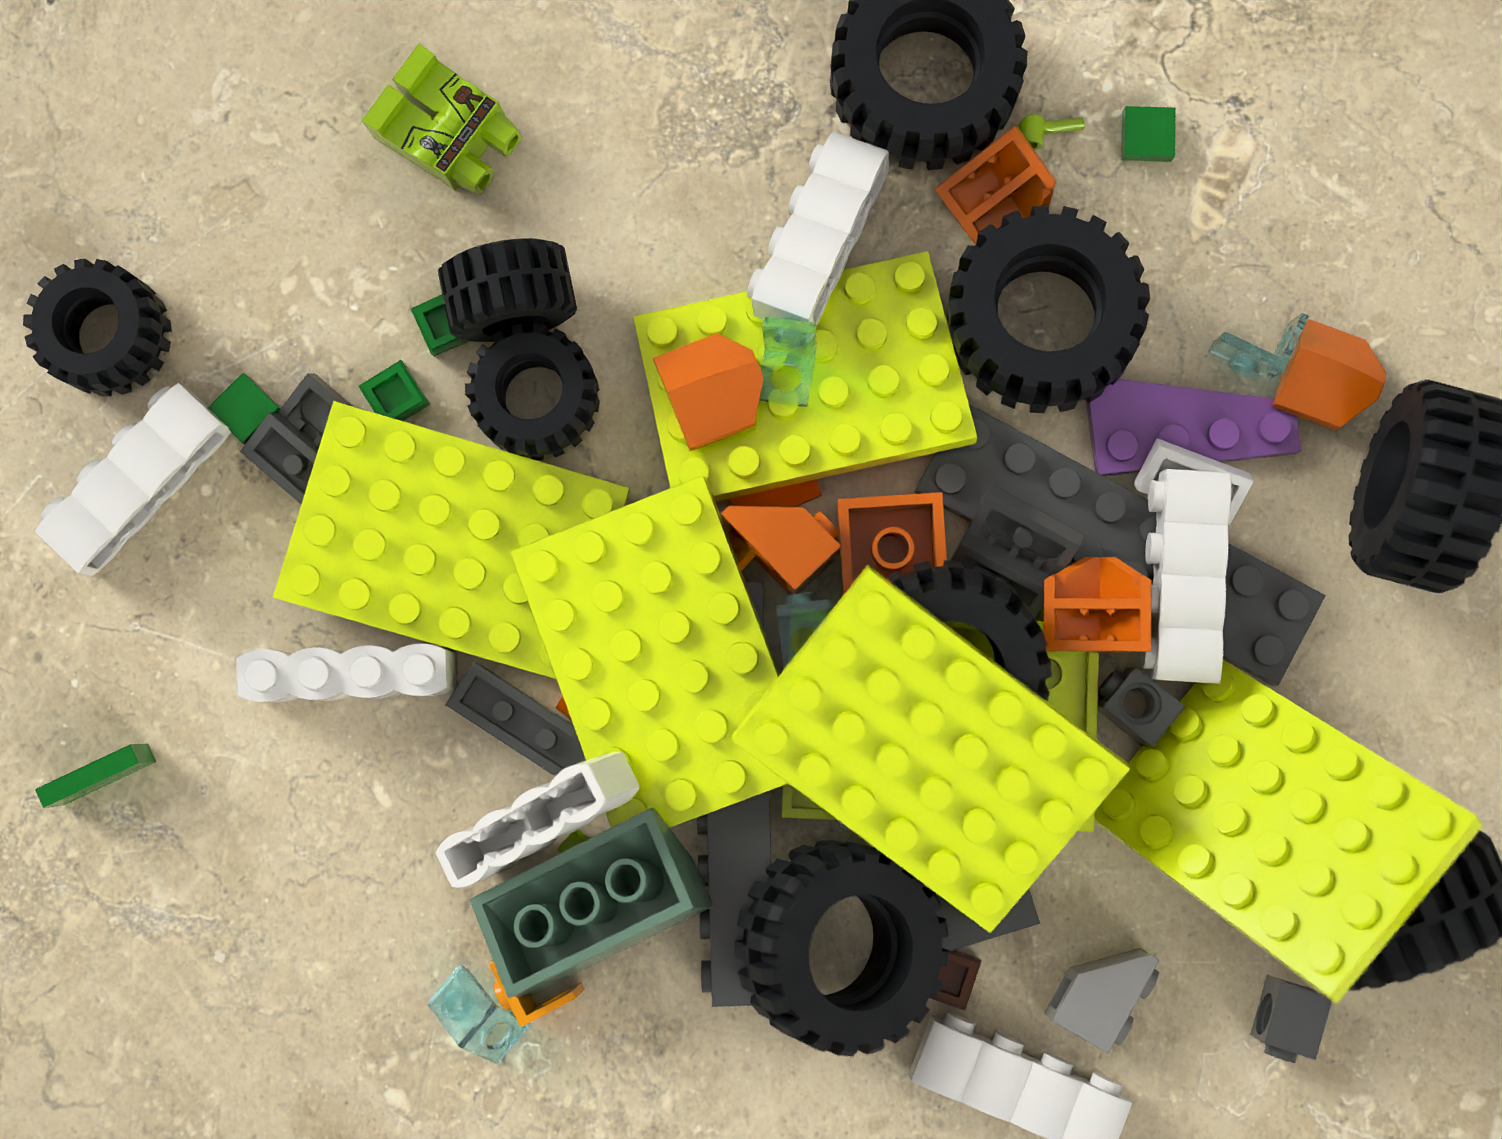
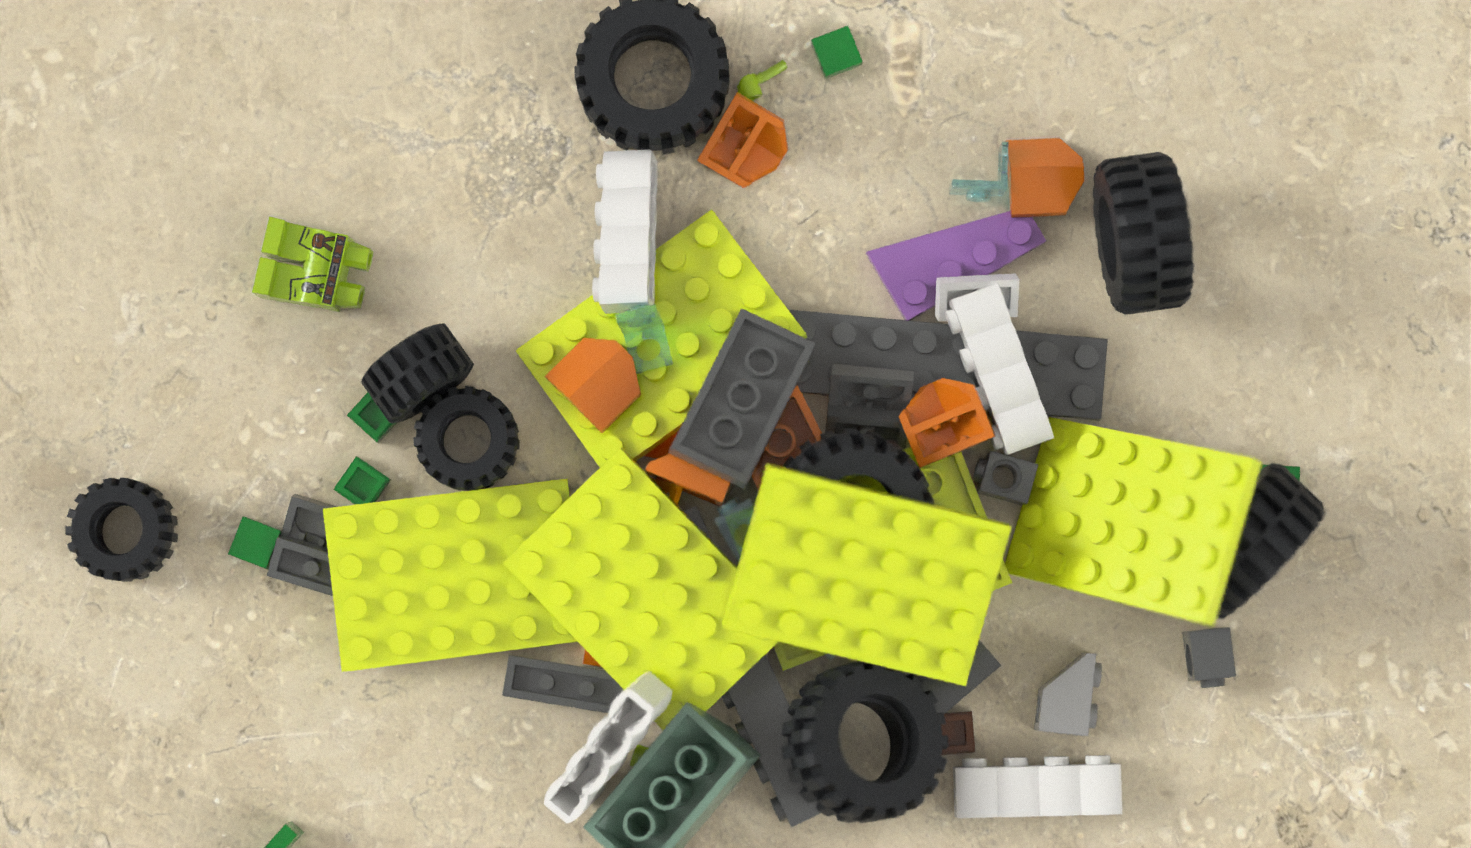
camera: 30 degrees left, 0 degrees up
white brick [35,383,231,576] -> none
white brick [236,644,457,703] -> none
black tyre [947,205,1150,414] -> none
none -> dark grey plate [669,308,816,489]

